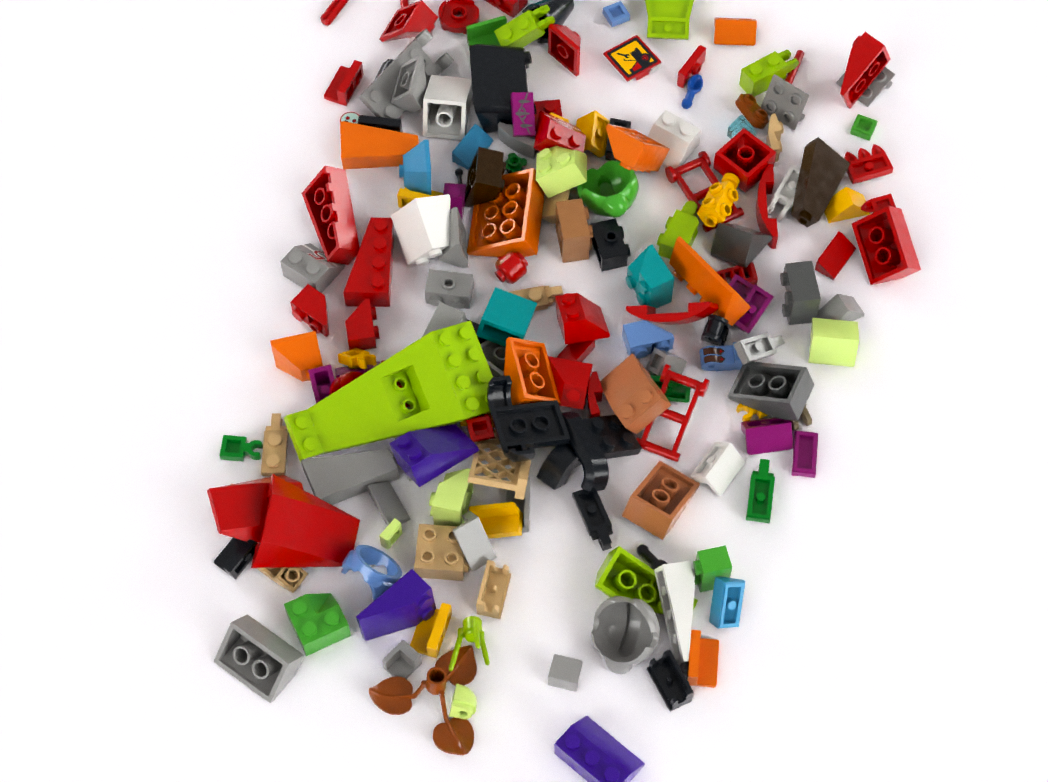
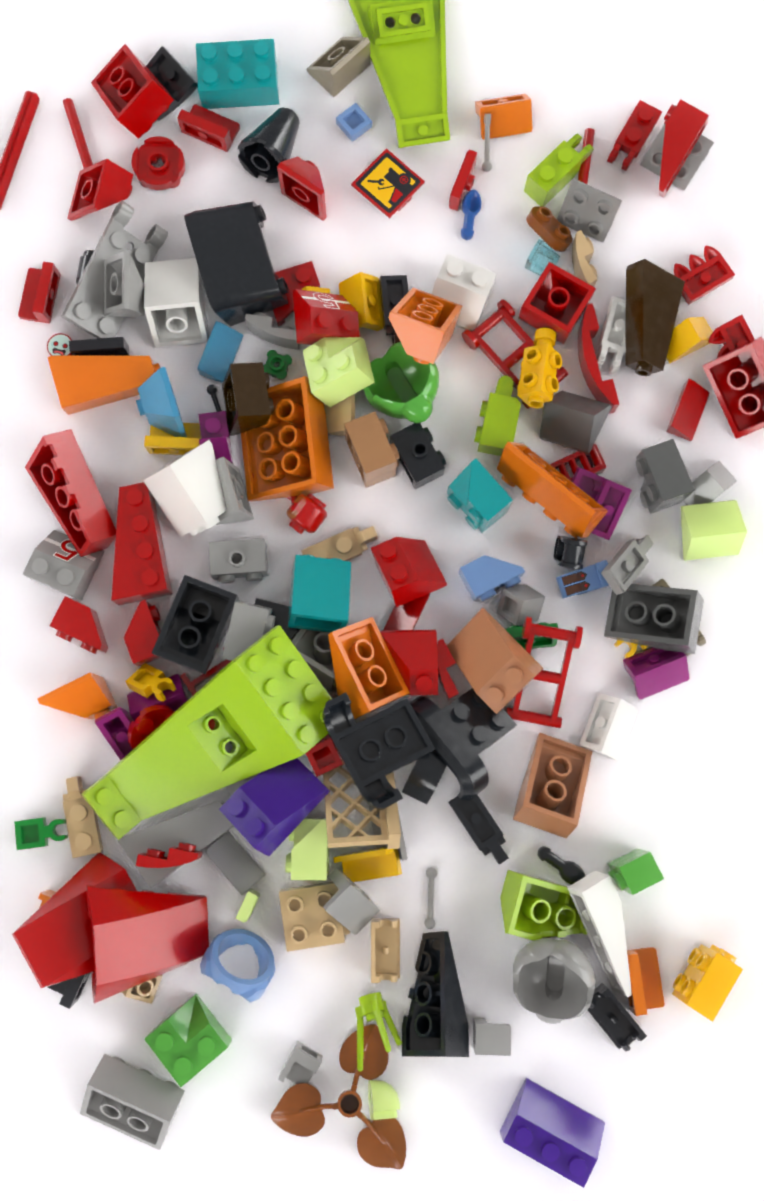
camera: 15 degrees left, 20 degrees up
dark purple slope [356,569,436,641] -> none
yellow panel [410,603,452,658] -> none
bright green panel [466,16,507,47] -> none
lime hinge [494,5,555,48] -> none
magenta tile [510,92,536,137] -> none
red slope [626,302,719,325] -> none
dark azure slope [709,577,746,629] -> none
green hinge [746,459,775,524] -> none
magenta tile [791,430,818,478] -> none
bright green tile [850,114,878,141] -> none
none -> red slope [135,842,203,868]
none -> black slope [152,575,240,674]
none -> black wedge [402,931,469,1057]
none -> light grey hinge [424,867,438,929]
none -> light grey hinge [482,114,492,172]
none -> red hinge [607,100,663,171]
none -> yellow brick [672,944,743,1022]

